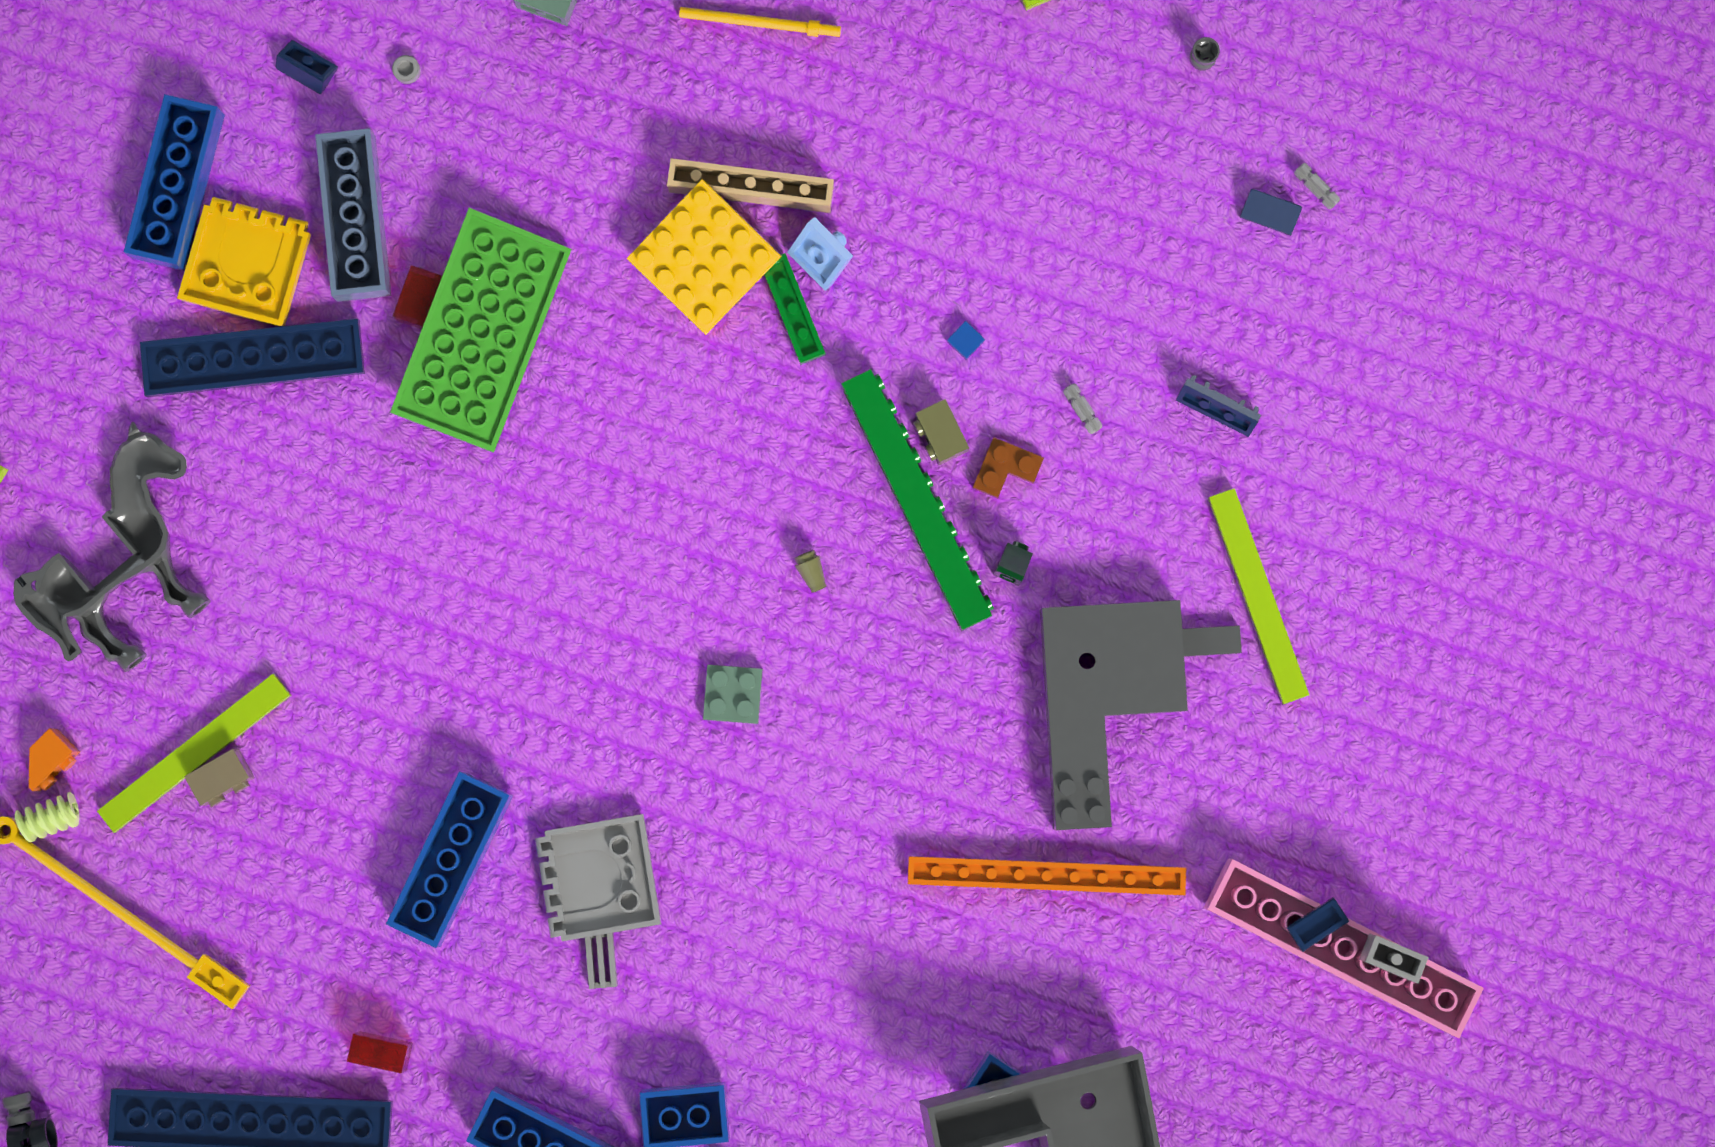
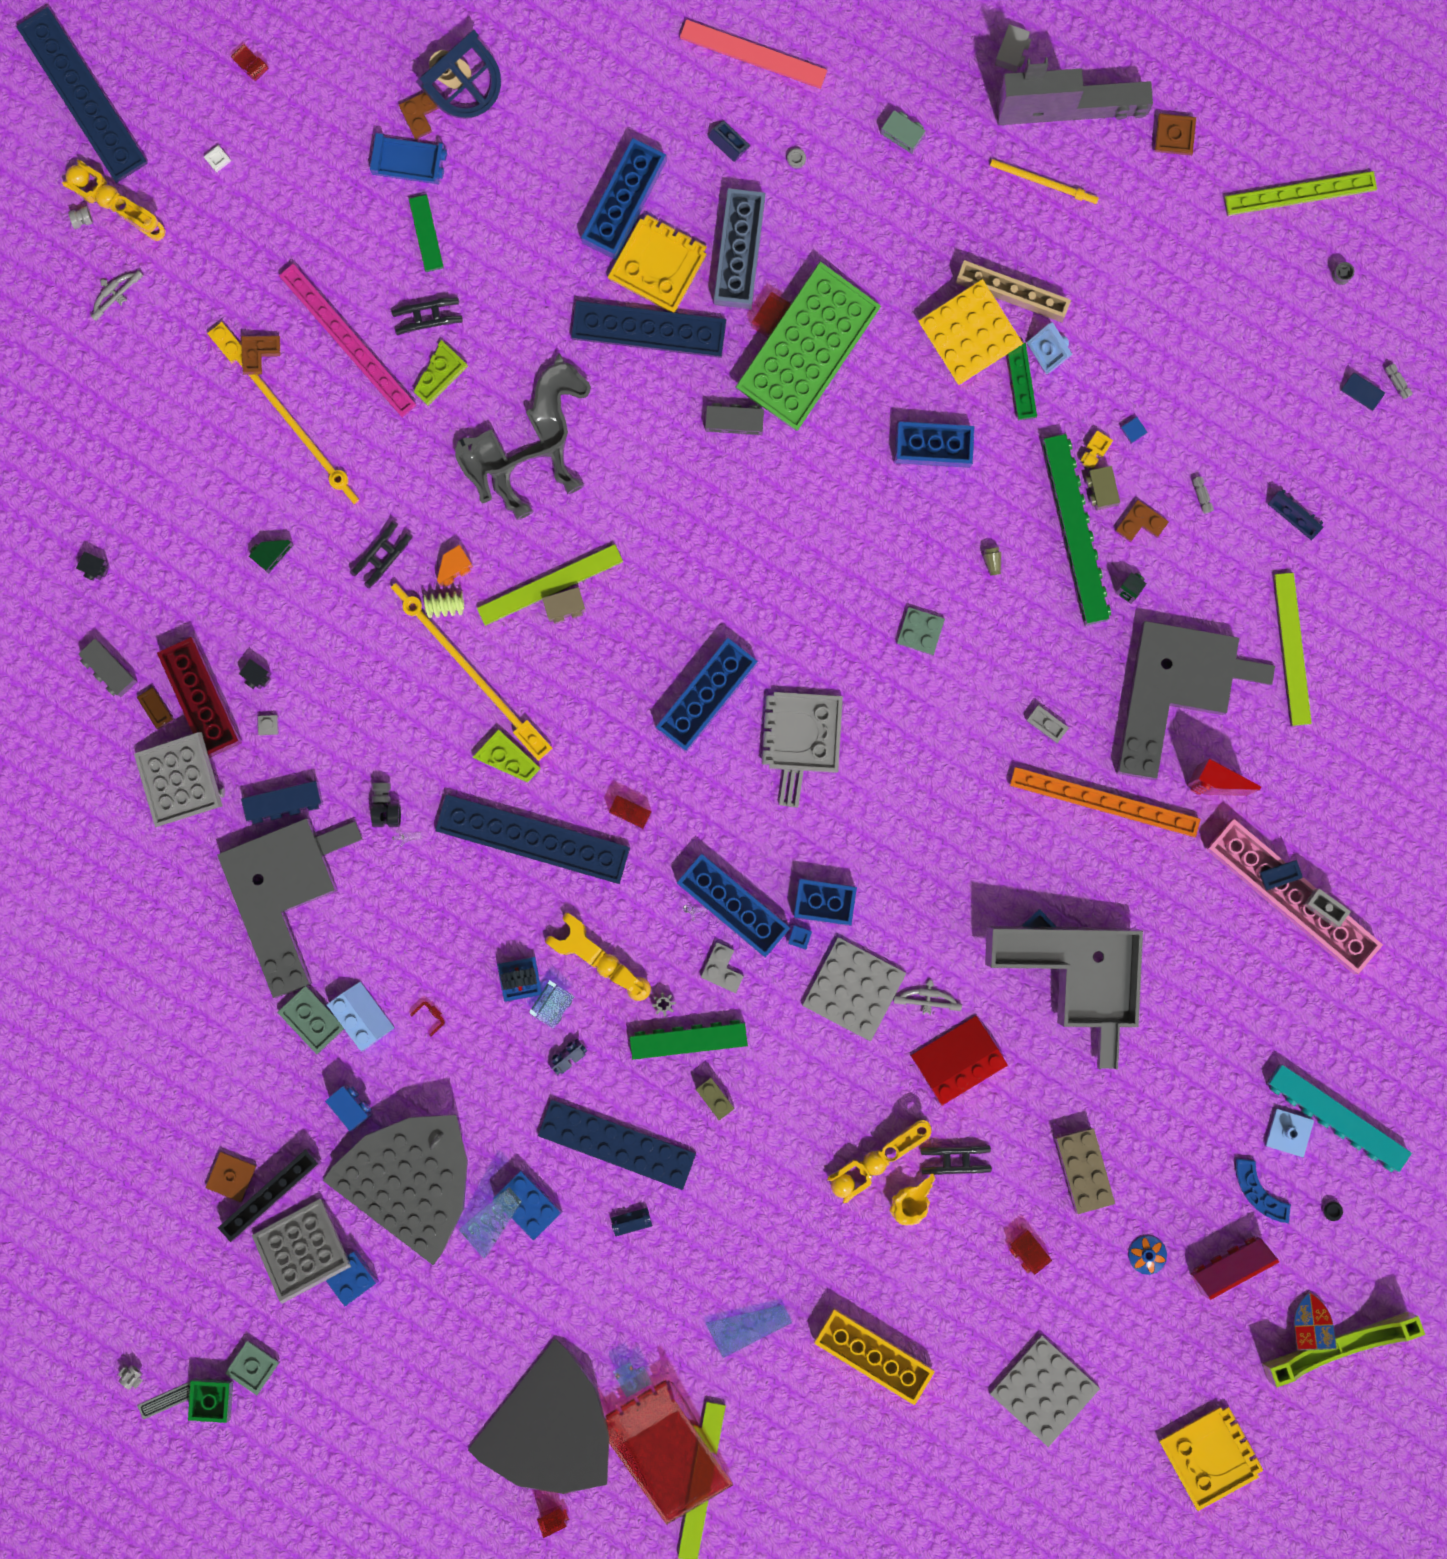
camera: 20 degrees right, 0 degrees up
none -> lime wing [472,729,541,783]
none -> dark grey brick [706,403,764,435]
none -> blue brick [894,421,975,468]
none -> light grey plate [1027,705,1069,744]
none -> yellow plate [1080,430,1113,469]
none -> red slope [1187,759,1261,796]

